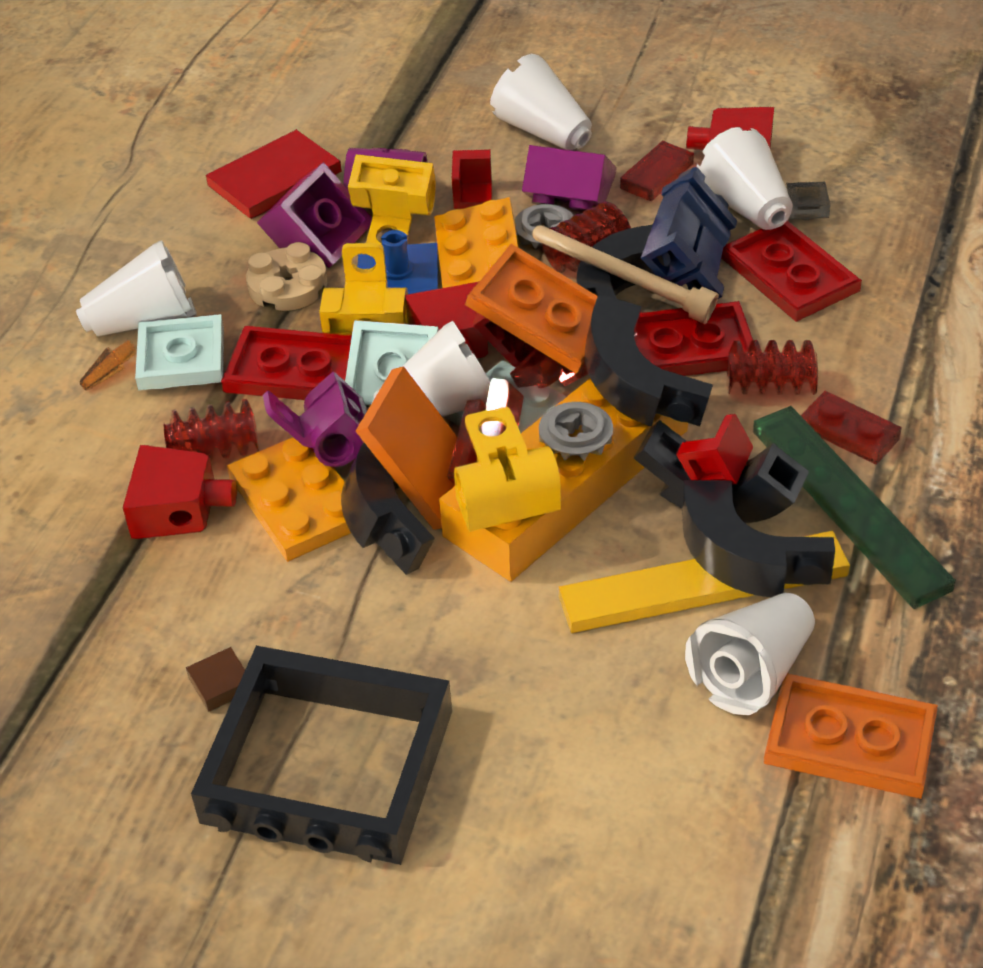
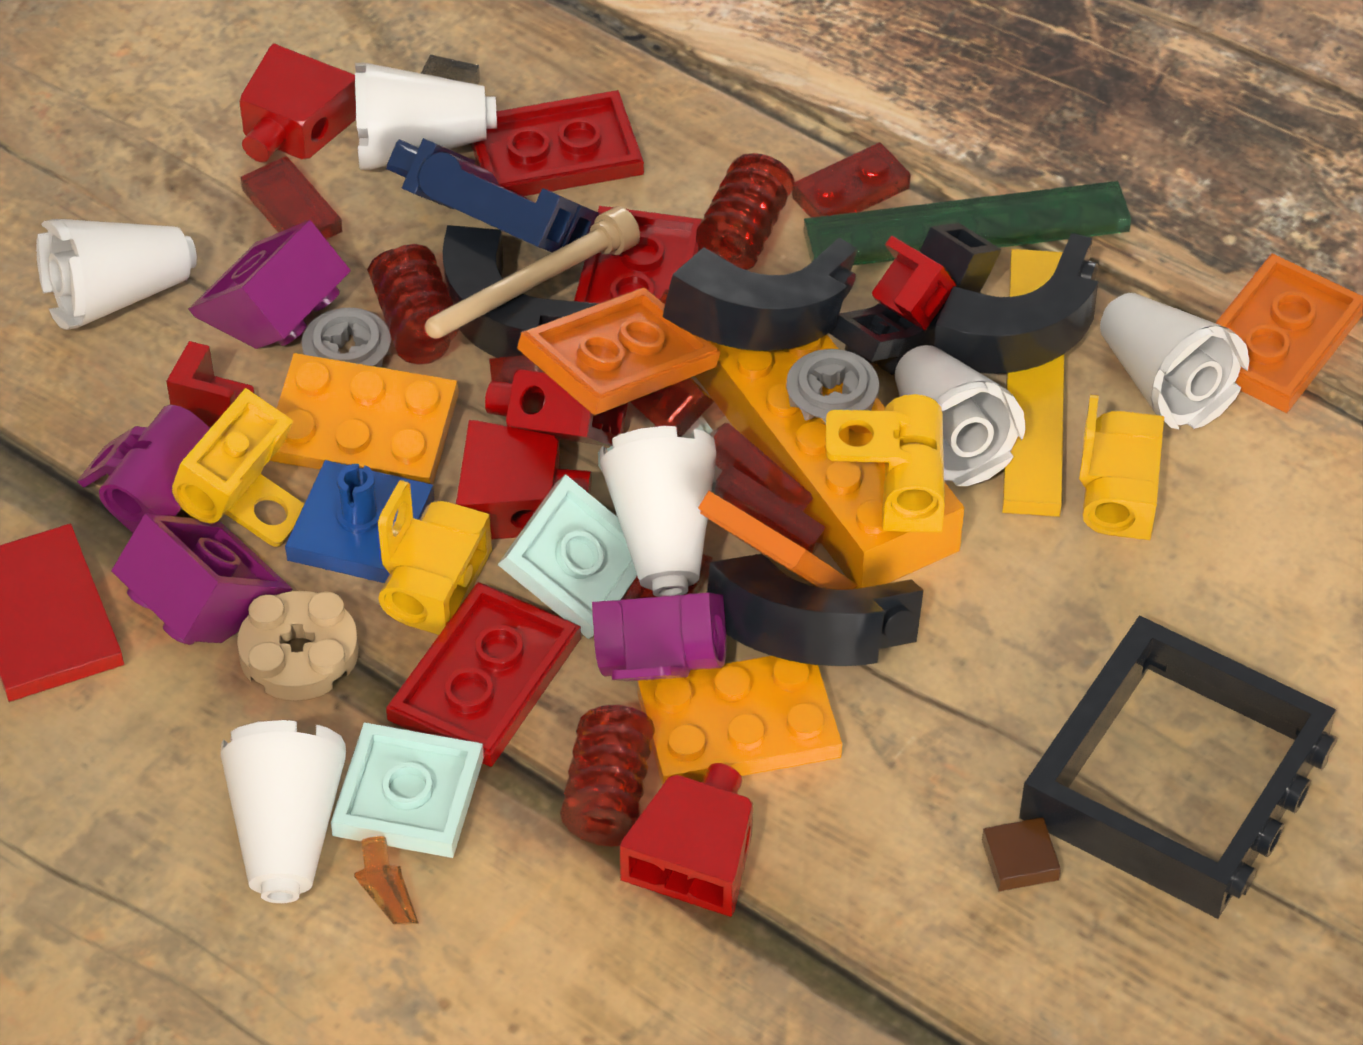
camera: 75 degrees left, 5 degrees up
none -> white cone [895,345,1026,486]
none -> yellow piece [1079,394,1164,540]

